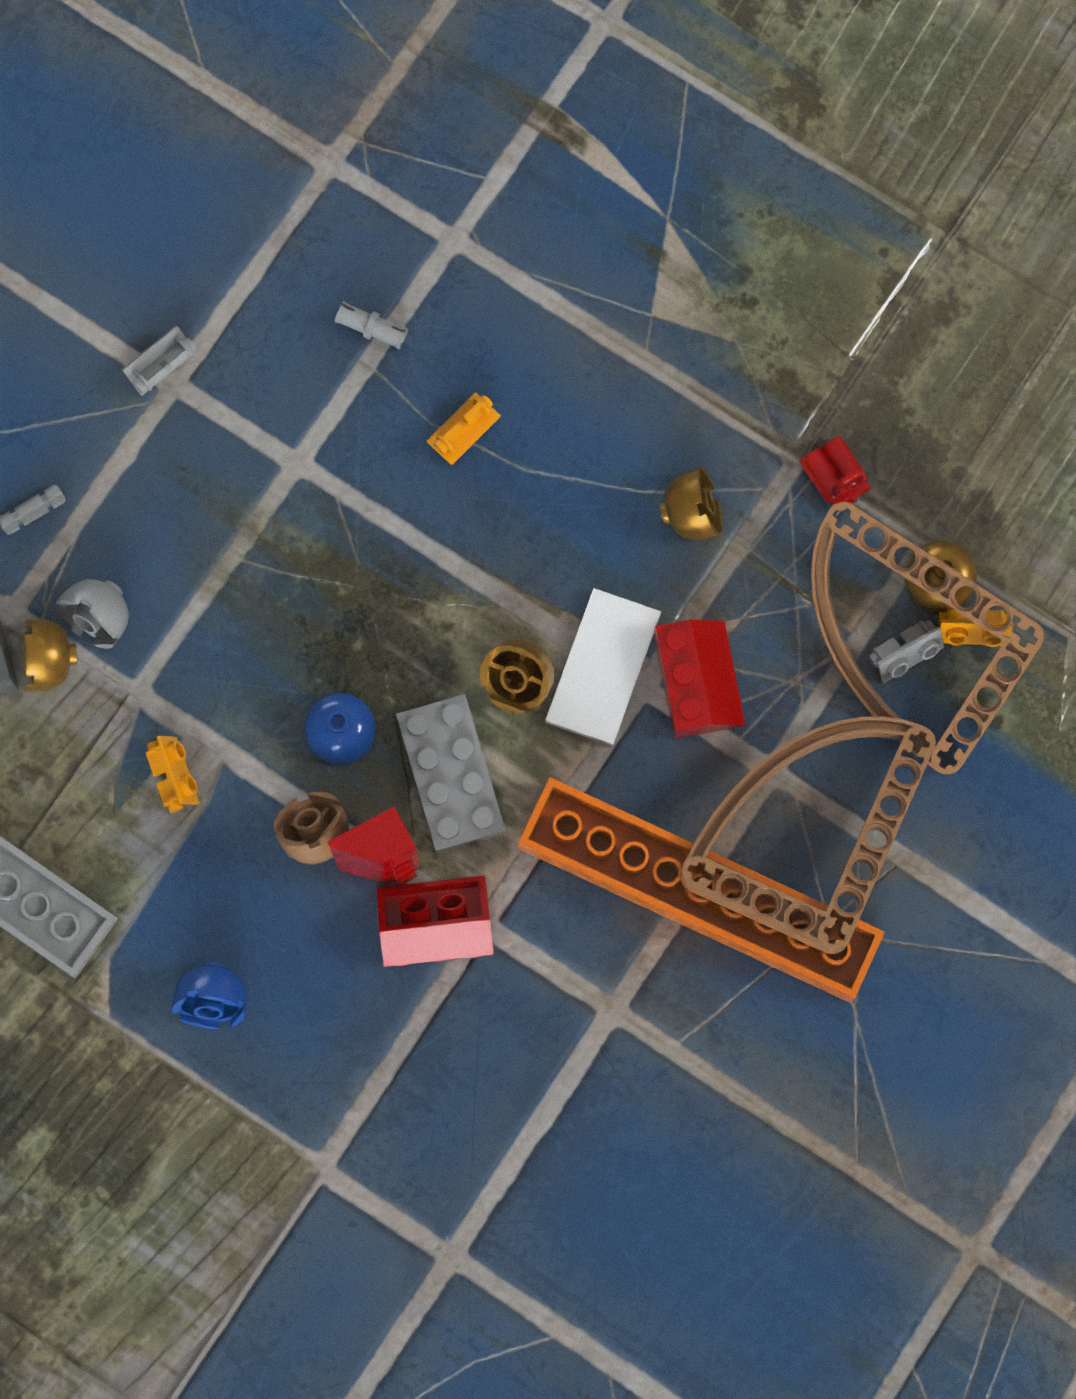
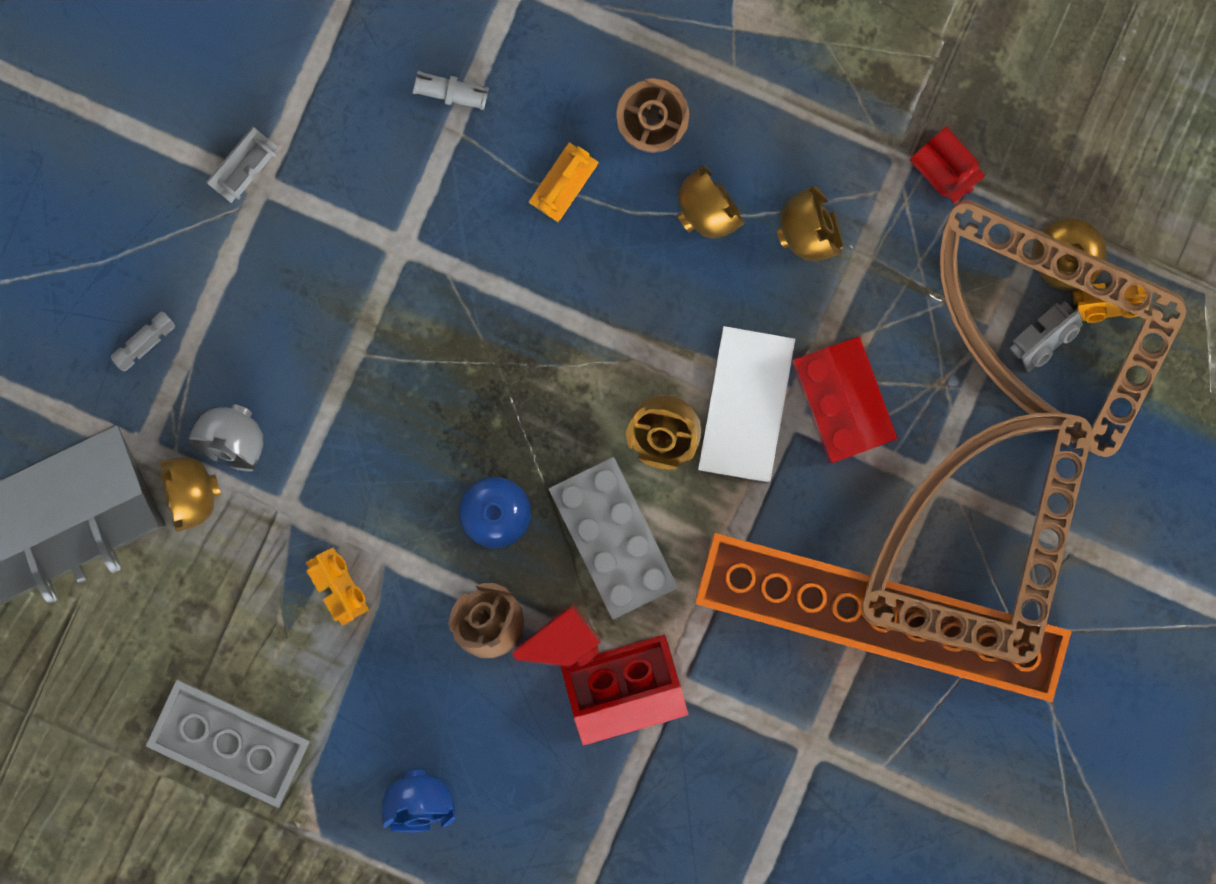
camera: 10 degrees left, 10 degrees up
none -> medium nougat cylinder [616,78,690,153]
none -> pearl gold cylinder [677,164,746,239]

